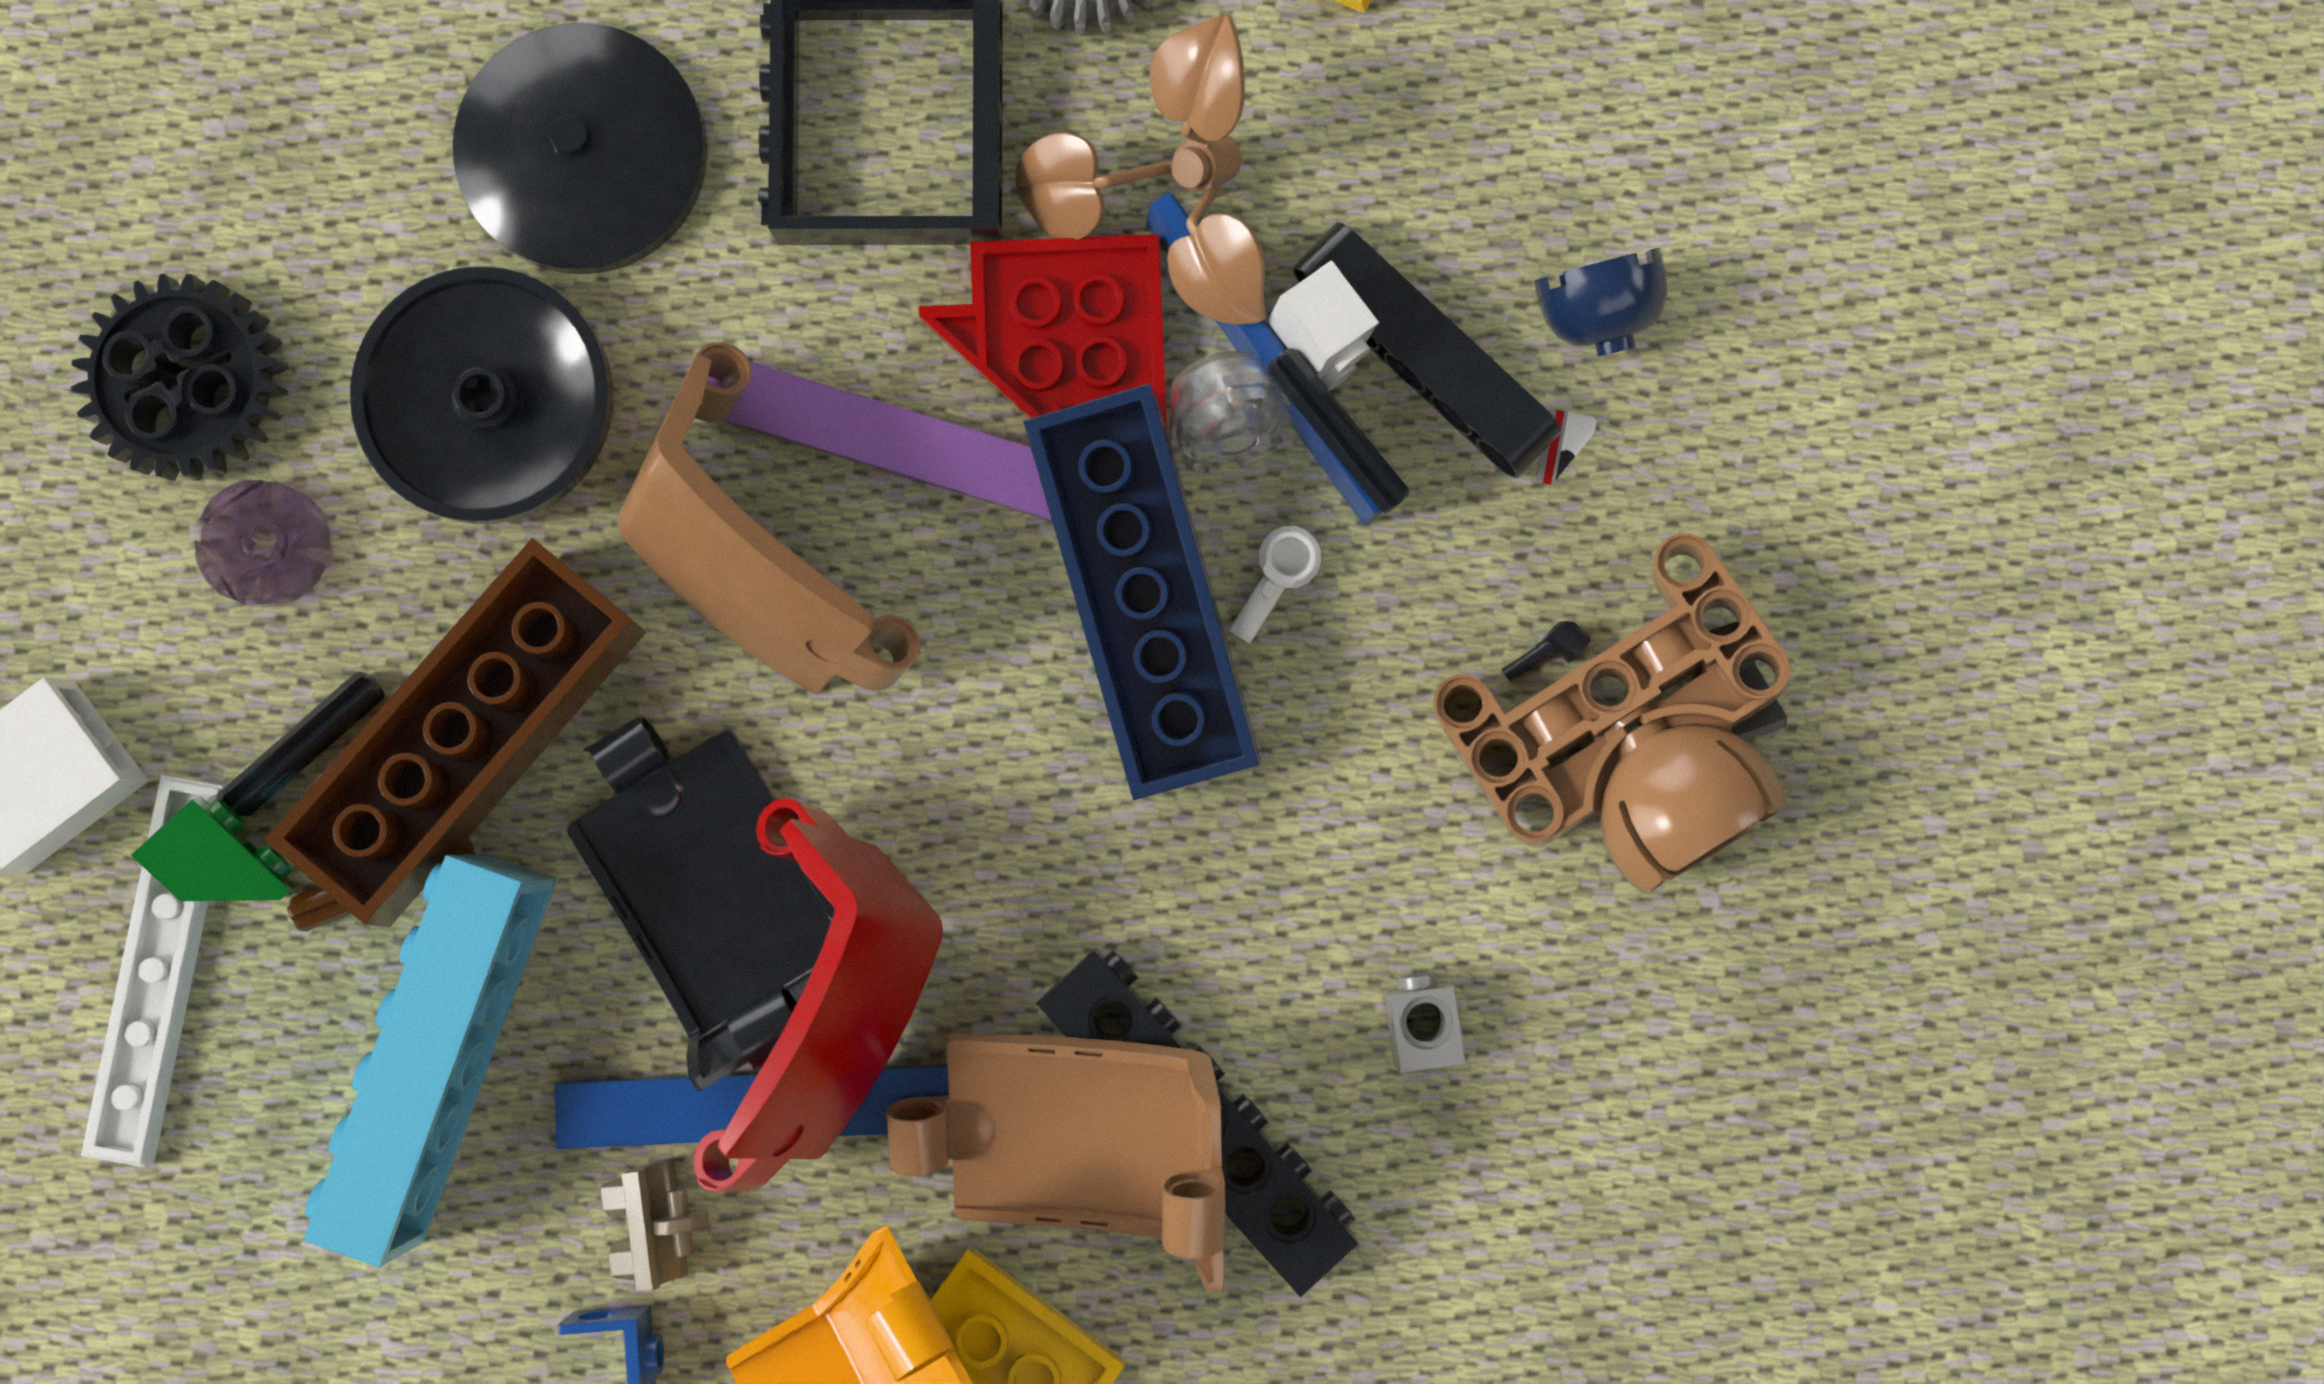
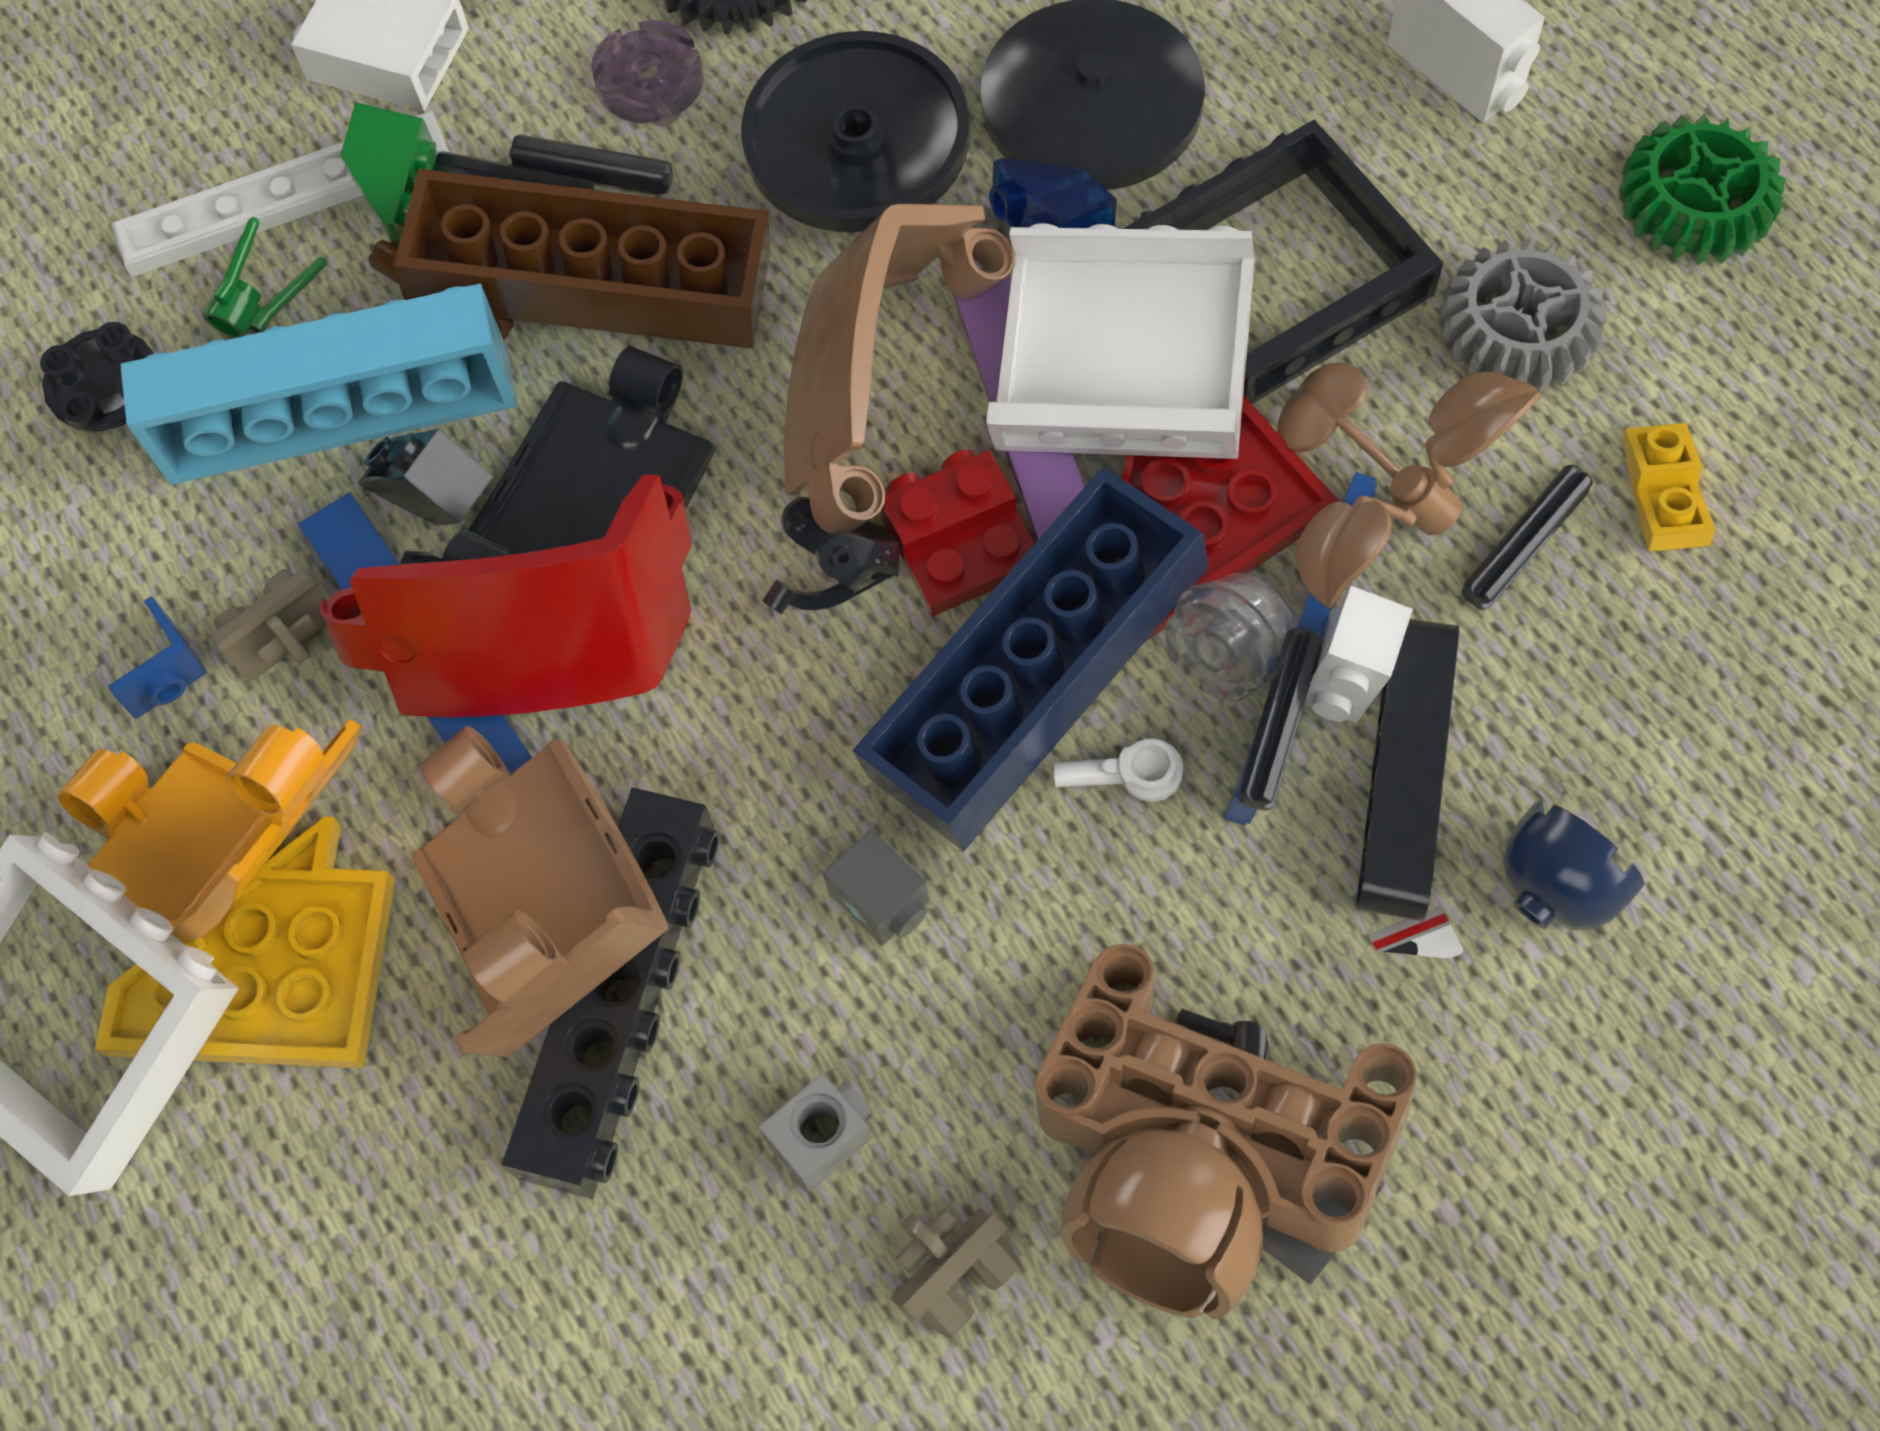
camera: 65 degrees right, 20 degrees down
none -> black dish [40,322,154,432]
none -> green plant [202,217,327,338]
none -> black slope [358,429,493,526]
none -> black axle [509,134,673,195]
none -> black helmet [762,497,900,614]
none -> dark grey brick [823,829,929,946]
none -> red plate [881,449,1035,617]
none -> dark tan hips [890,1208,1022,1339]
none -> white panel [986,223,1255,459]
none -> clear blue slope [989,158,1117,229]
none -> black axle [1461,464,1593,610]

